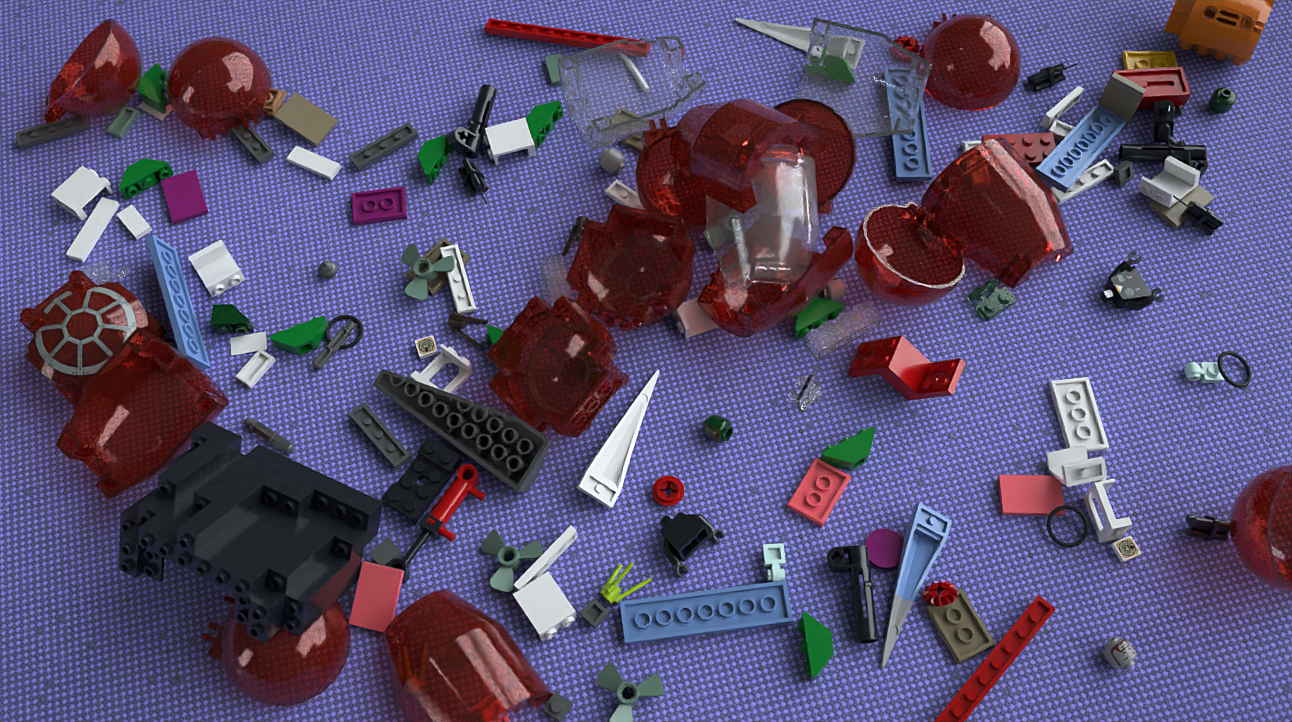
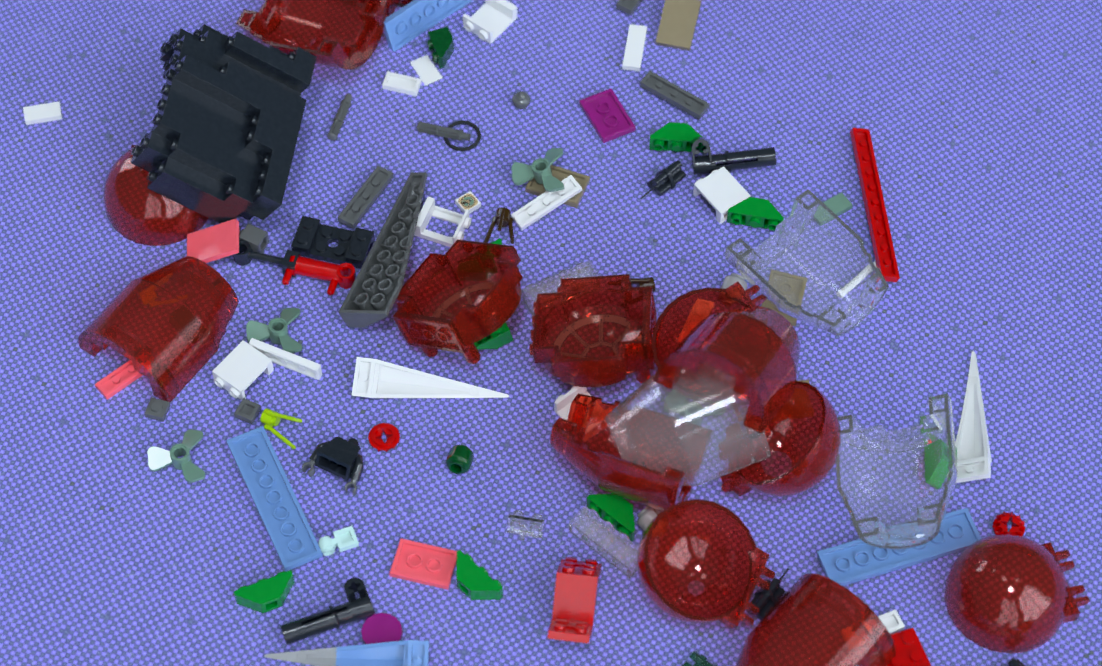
camera: 70 degrees right, 5 degrees down
green slope [270,315,328,356] -> none

